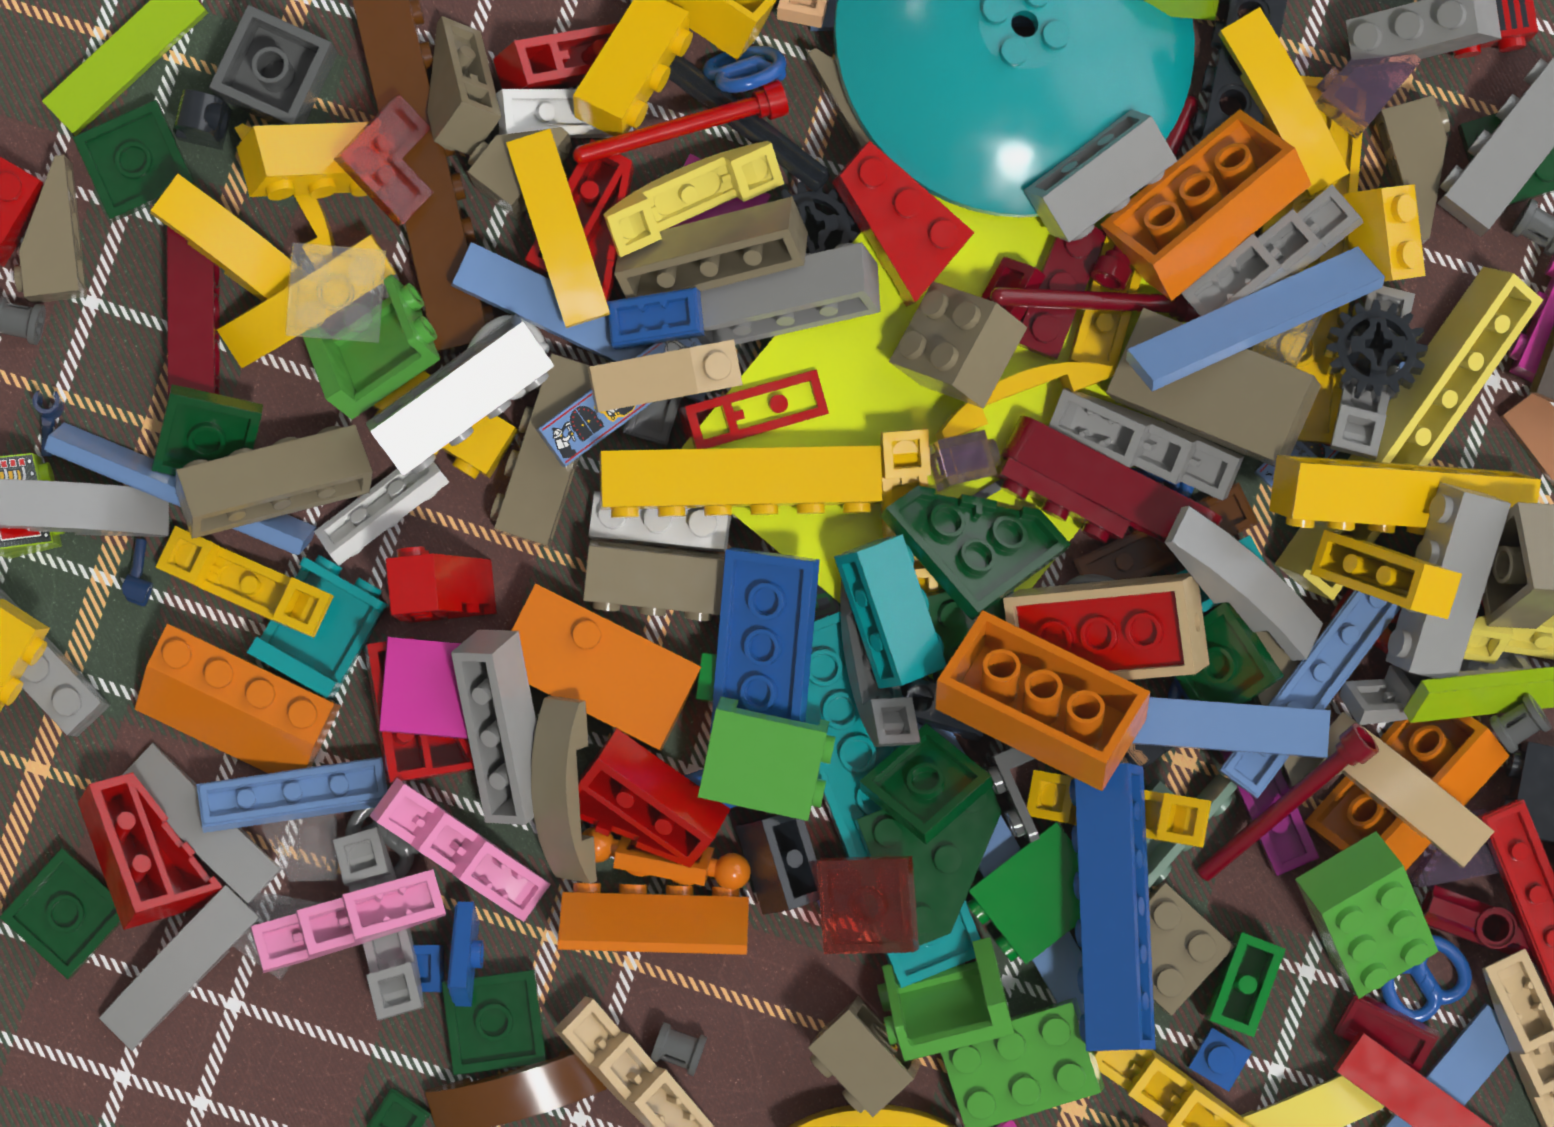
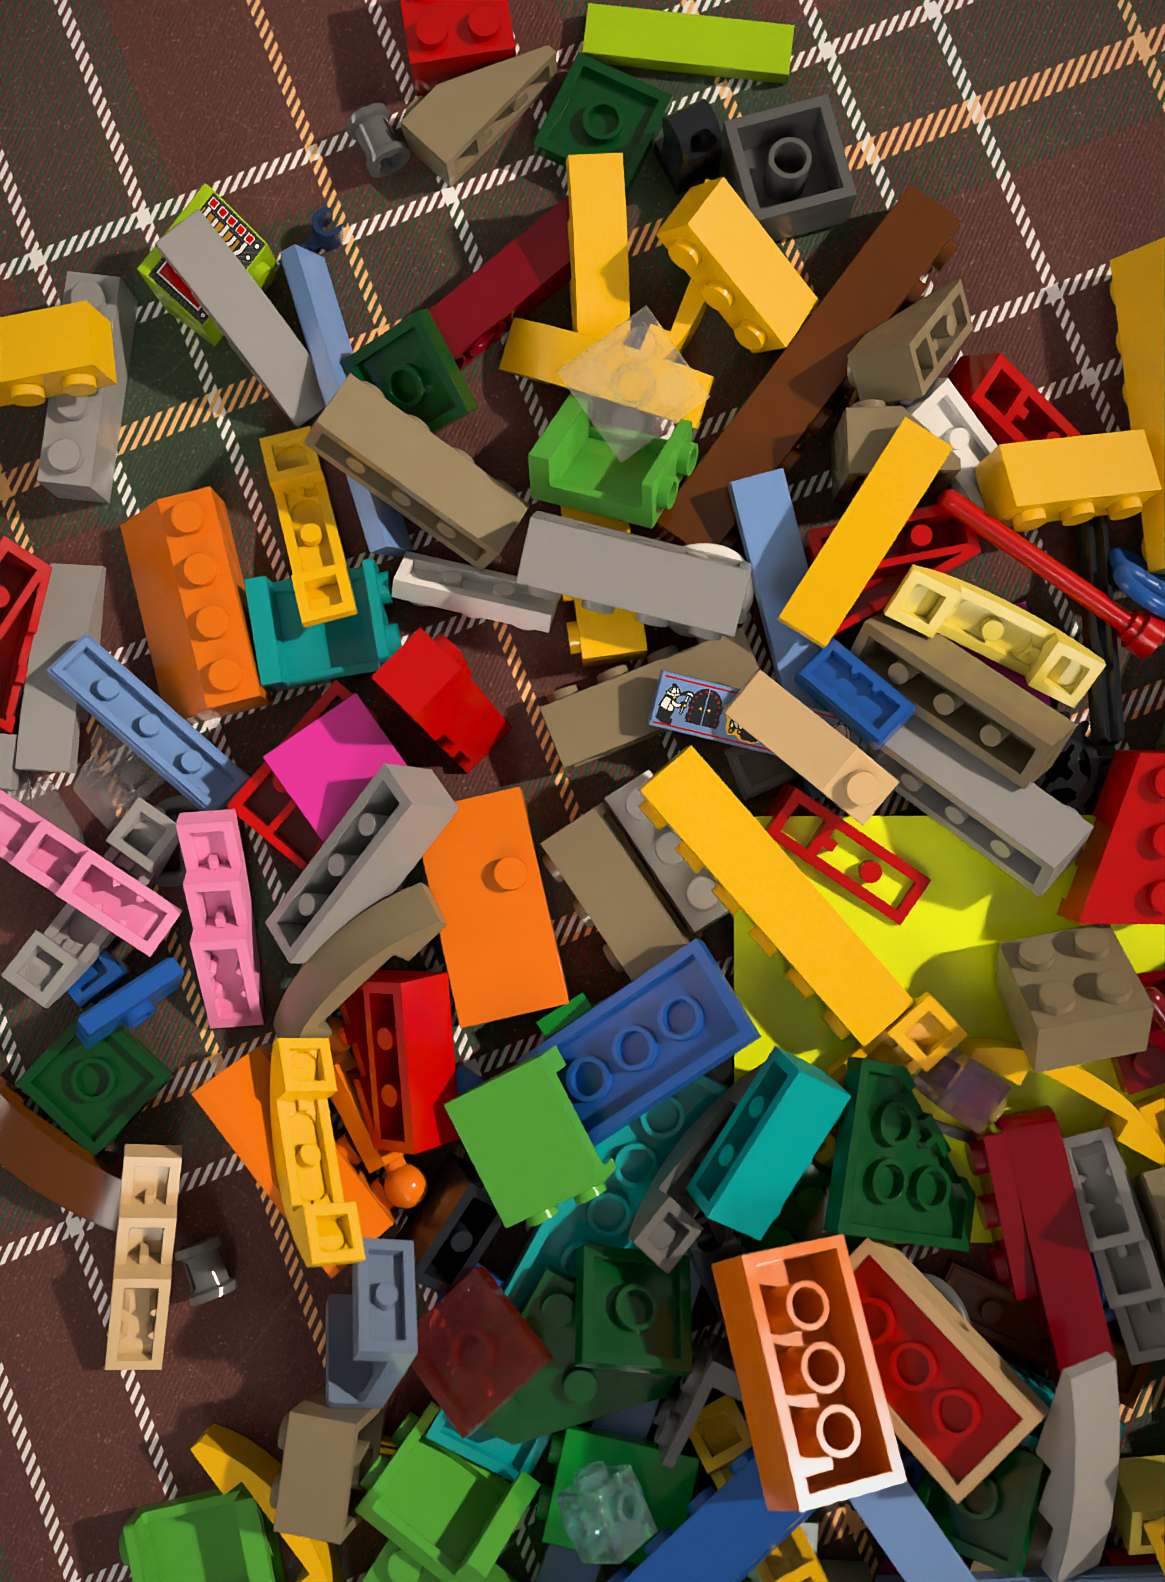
camera: 55 degrees right, 0 degrees up
dark blue hand [122,539,153,606] -> none
clear red plate [334,94,434,227] -> none
none -> yellow slope [270,1038,366,1268]
none -> sand blue panel [326,1238,418,1409]
none -> clear light blue brick [555,1461,658,1564]

